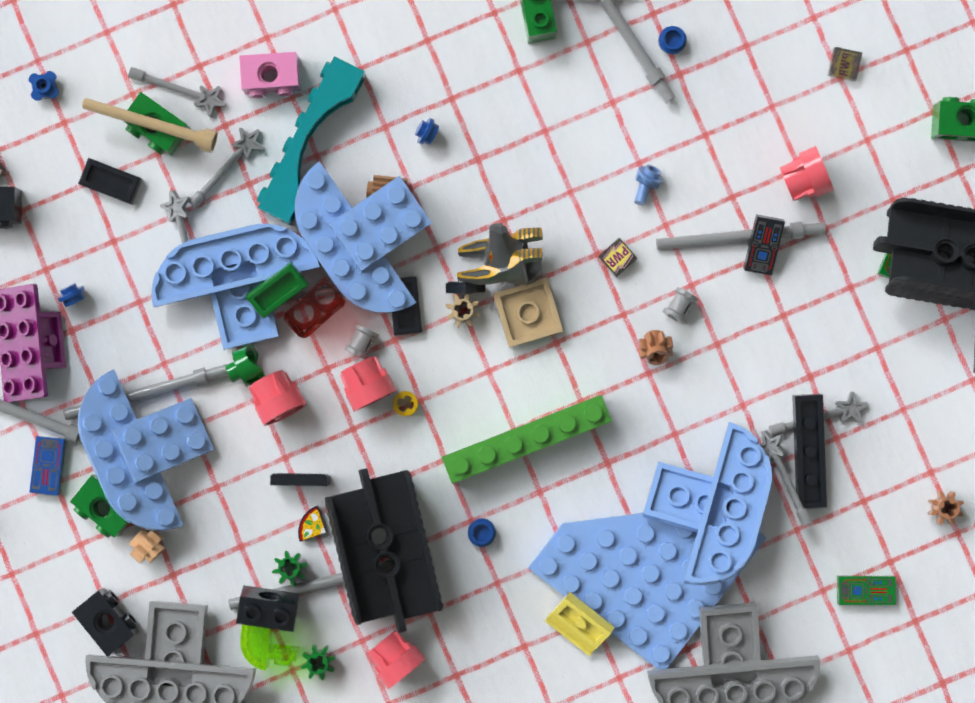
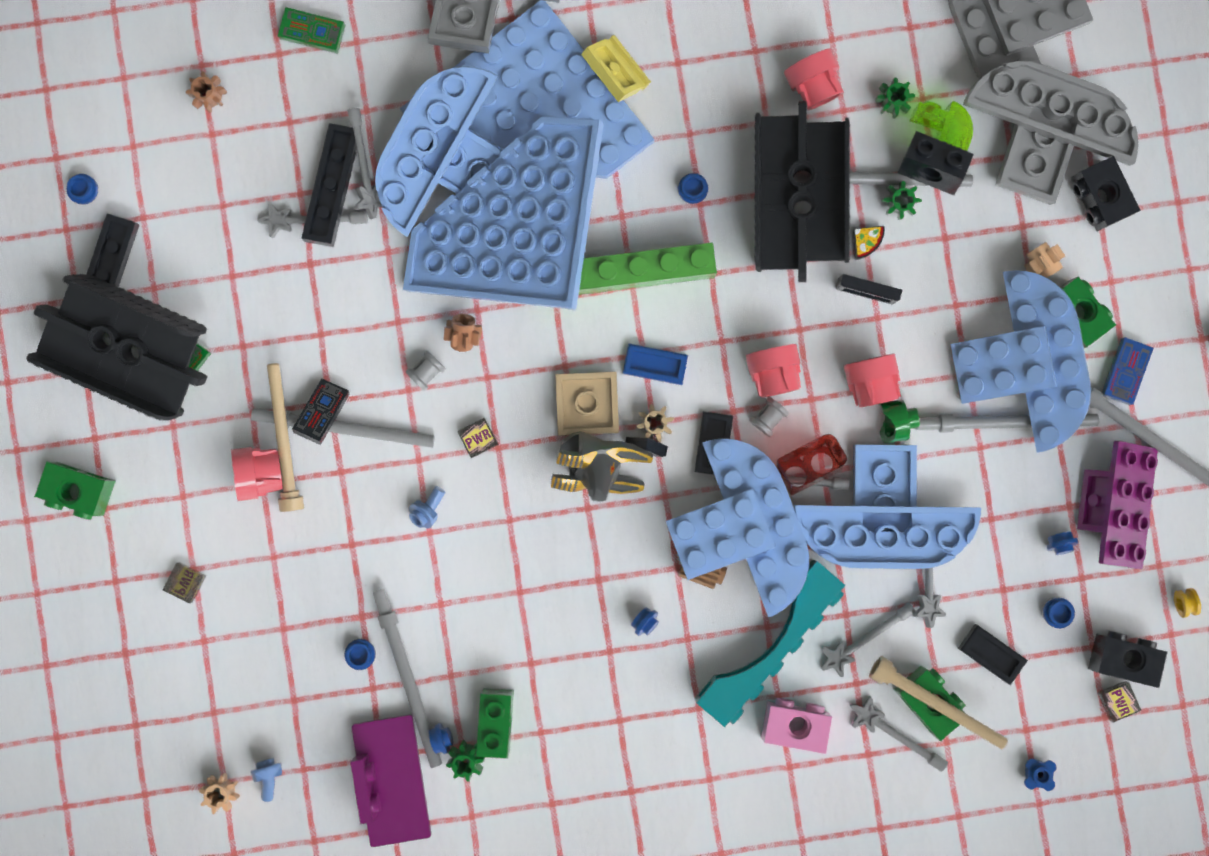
camera: 160 degrees left, 0 degrees up
green tile [246,261,309,319] -> none
yellow bush [393,391,418,416] -> none
none -> tan piece [267,363,304,512]
none -> light blue plate [403,117,604,310]
none -> blue tile [623,344,688,386]
none -> blue plate [1043,597,1075,629]

